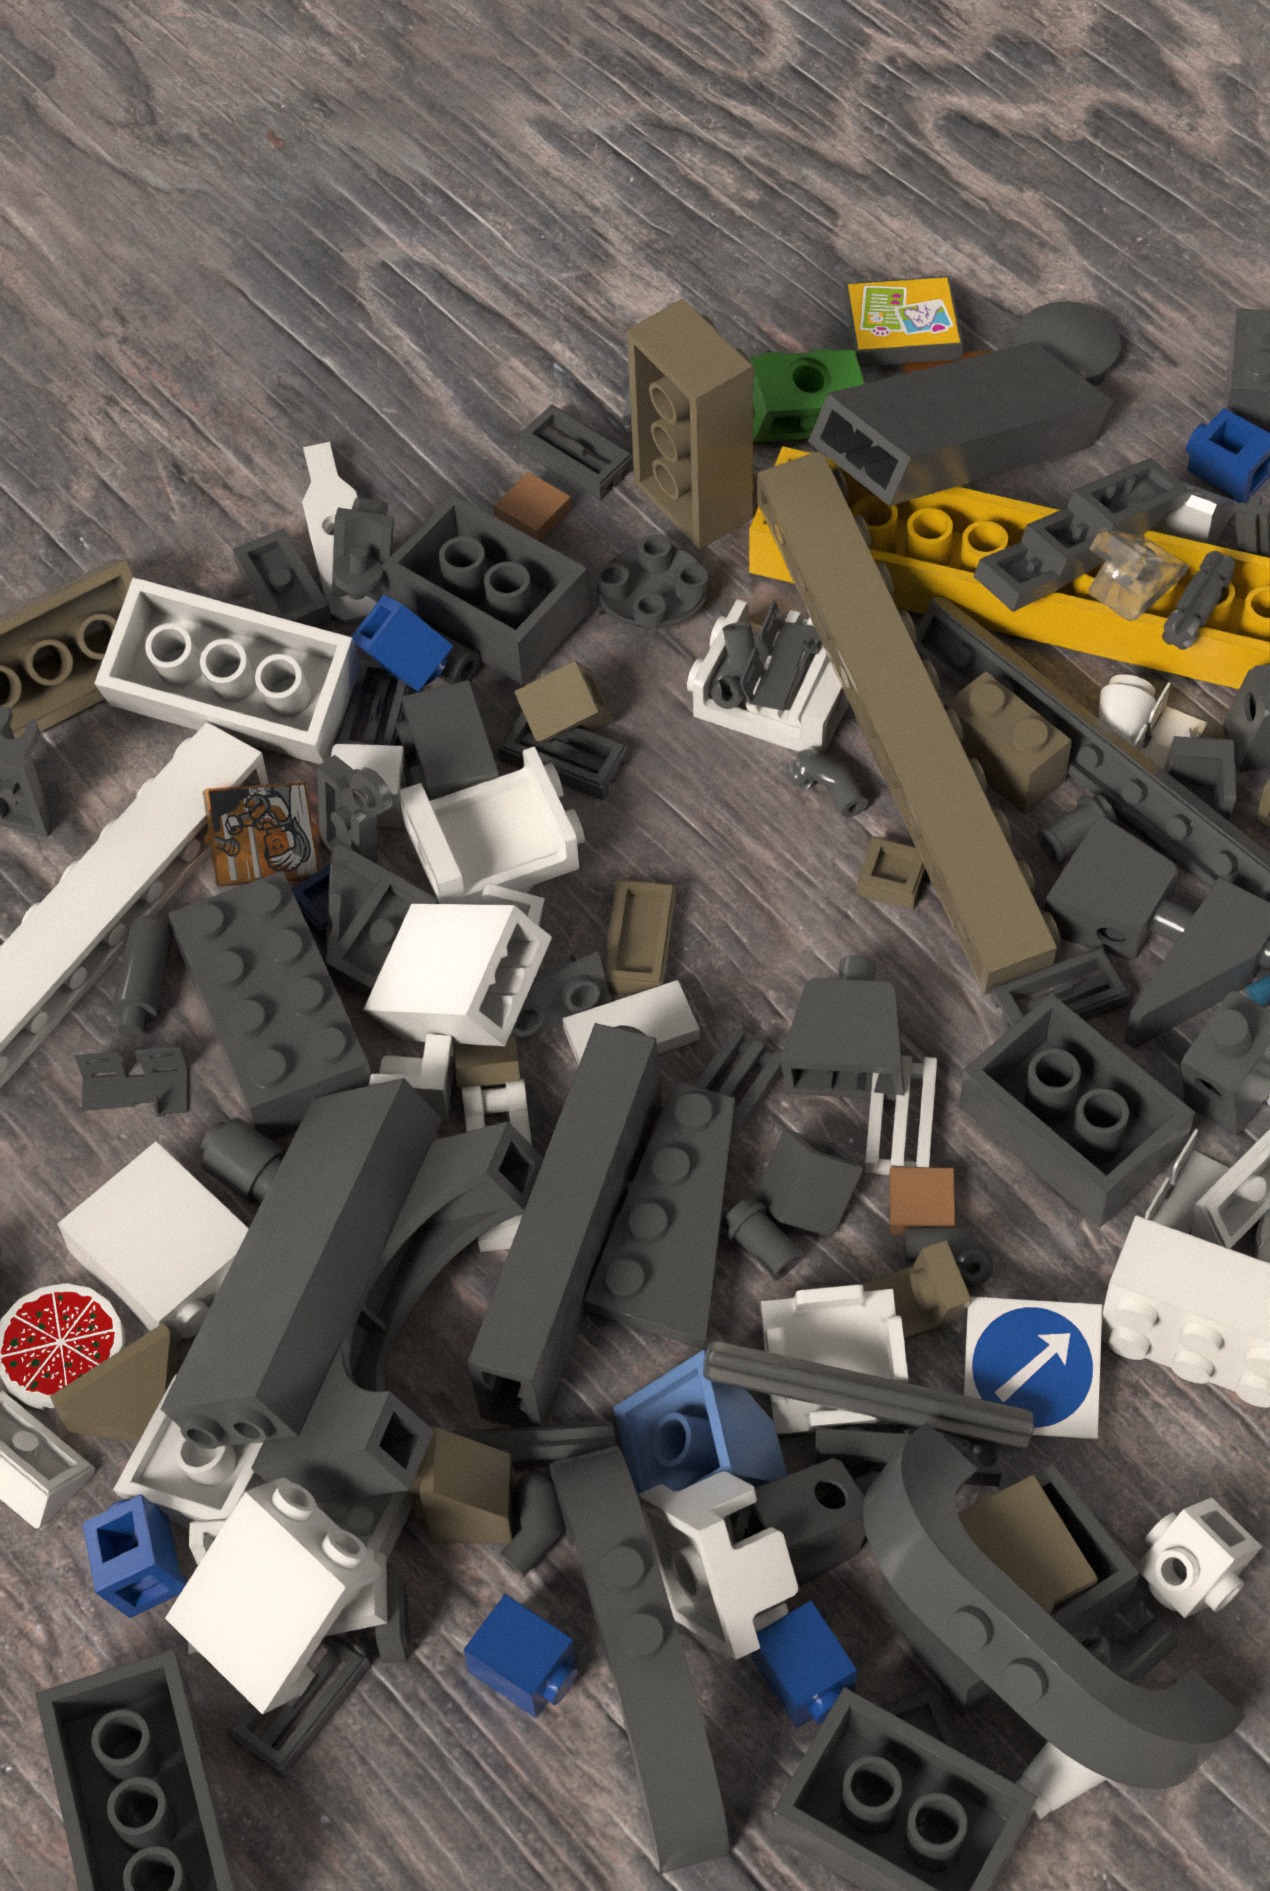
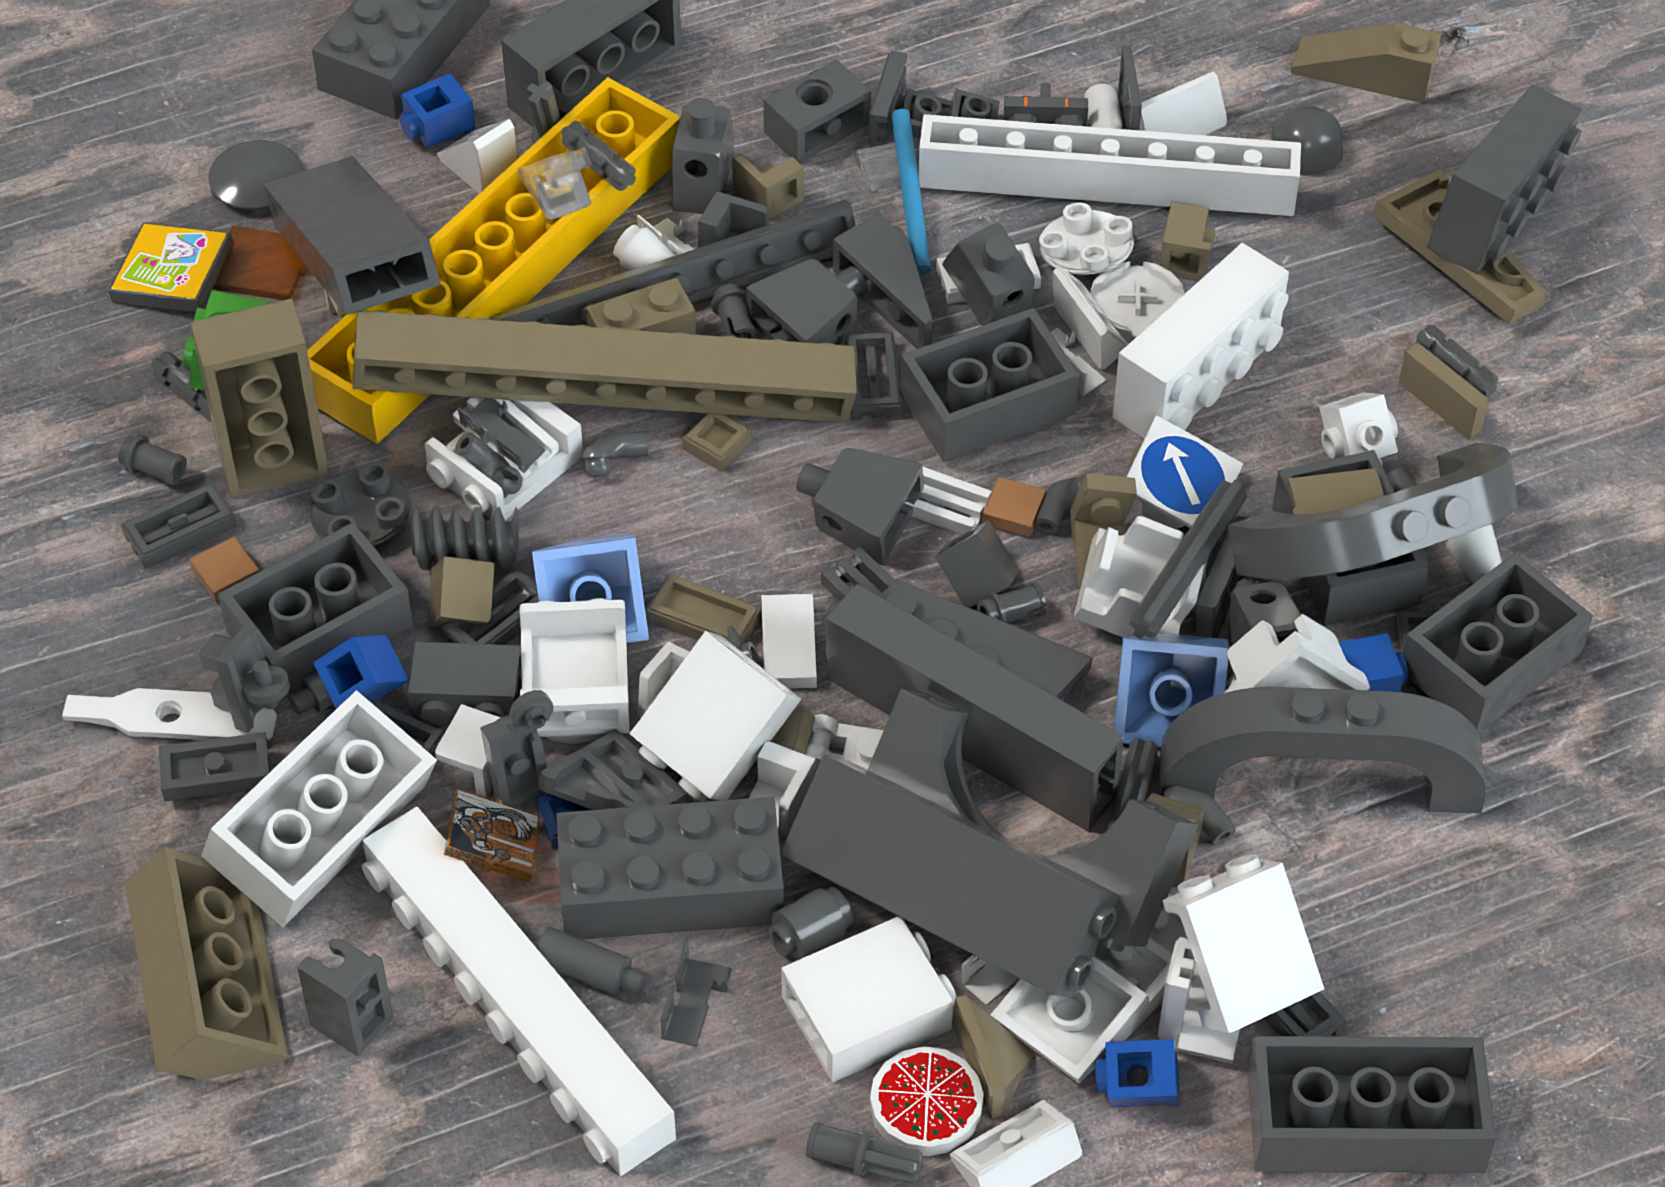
camera: 75 degrees left, 5 degrees down
blue brick [463,1594,578,1718] -> none
dark grey slope [974,458,1191,612] -> none
none -> dark grey piece [411,506,519,571]
none -> light blue slope [532,532,649,643]

